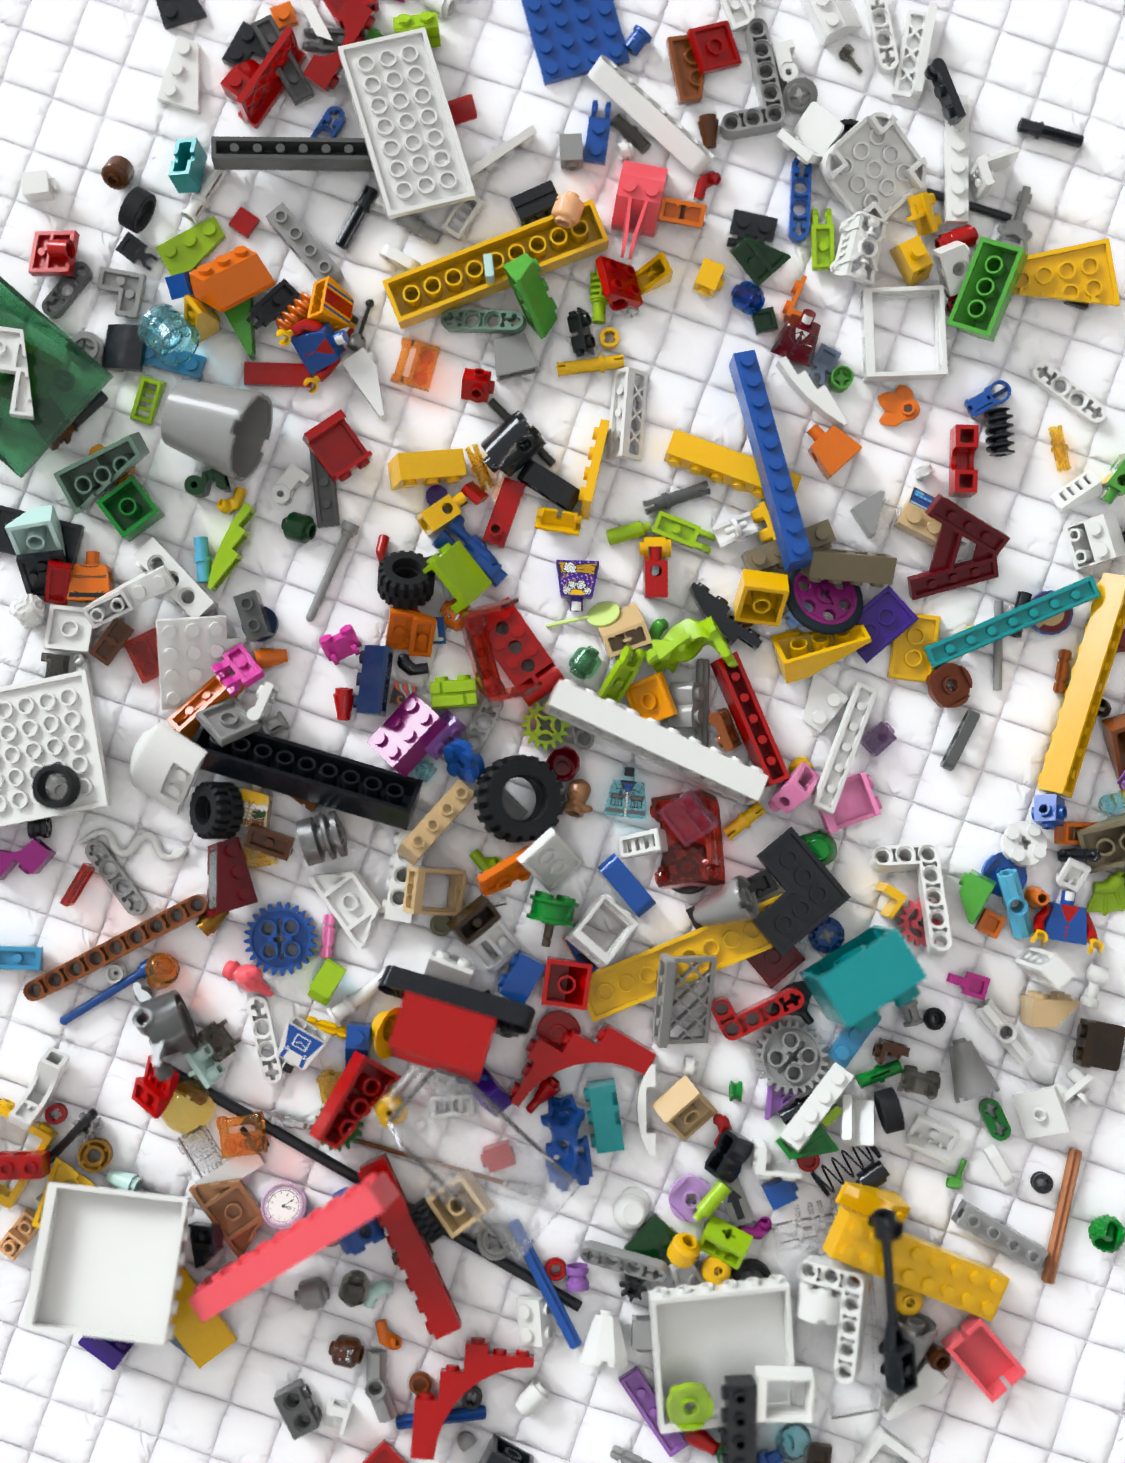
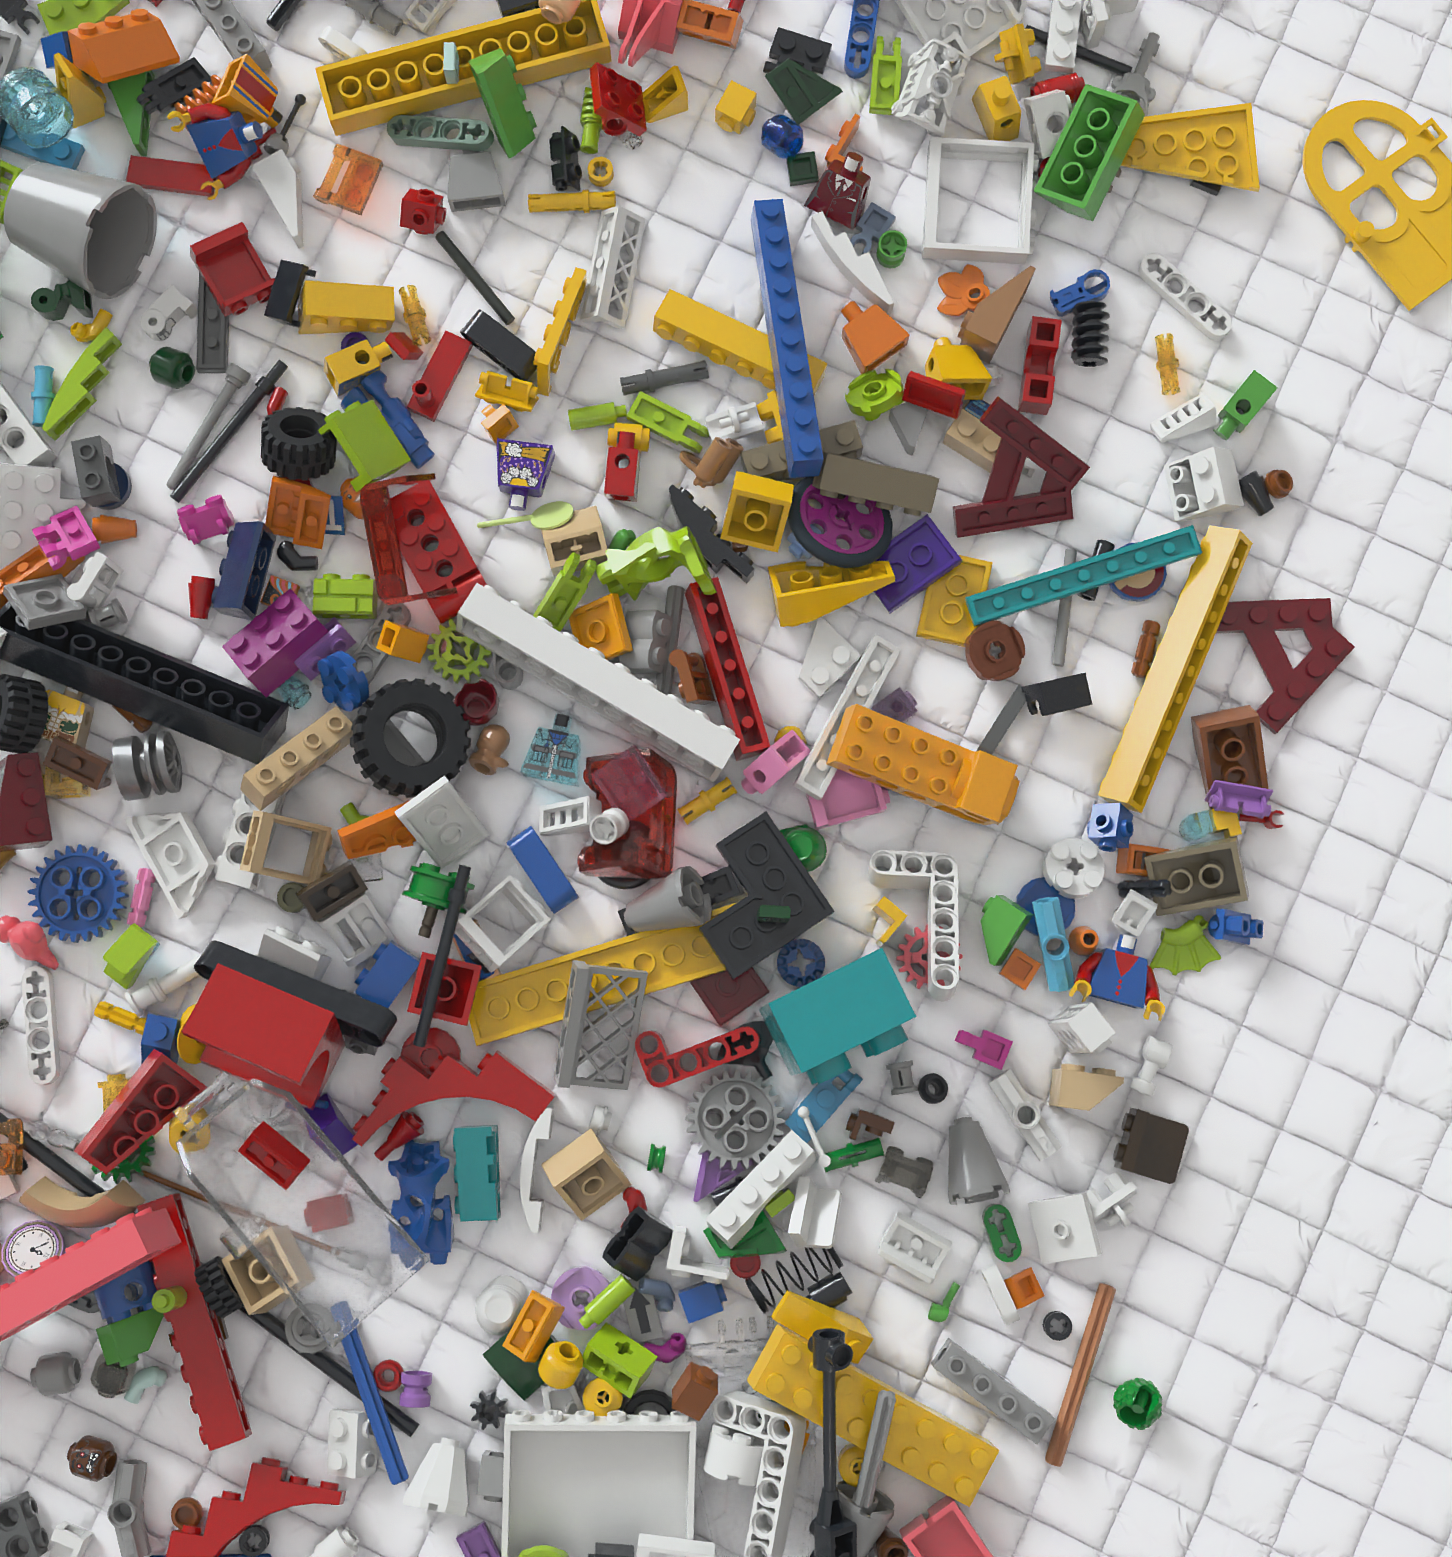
camera: 10 degrees right, 5 degrees down
torso [277,1014,331,1074] -> none
orange arm [375,1319,402,1350] -> none
black cylinder [480,410,546,477] -> none
clear green head [568,646,602,680] -> none
light grey beam [580,1240,669,1283] -> none
black tyre [874,1087,905,1134] -> none
black hinge [1097,699,1112,718] -> none
none -> tan brick [19,1176,146,1228]
none -> bright green slope [96,1308,164,1367]
none -> lime cylinder [152,1285,187,1313]
none -> black bar [170,360,288,503]
none -> red slope [238,1121,310,1190]
none -> black hinge [264,259,317,328]
none -> light orange brick [376,620,430,663]
none -> black bar [413,864,471,1047]
none -> light orange tile [481,404,519,445]
none -> light orange slope [502,1290,565,1363]
none -> white wheel [589,808,629,845]
none -> sand blue arm [638,1278,675,1312]
none -> dark orange brick [672,1362,718,1421]
none -> medium nougat piece [679,437,744,489]
none -> dark green tile [757,905,791,923]
none -> white hinge [797,1106,831,1167]
none -> light orange brick [826,704,1020,825]
none -> lime plate [845,369,904,421]
none -> light grey axle [855,1390,896,1508]
none -> red tile [902,371,966,420]
none -> yellow torso [925,337,992,400]
none -> medium nougat slope [957,266,1036,364]
none -> orange plate [1004,1267,1045,1309]
none -> black hinge [1021,672,1093,716]

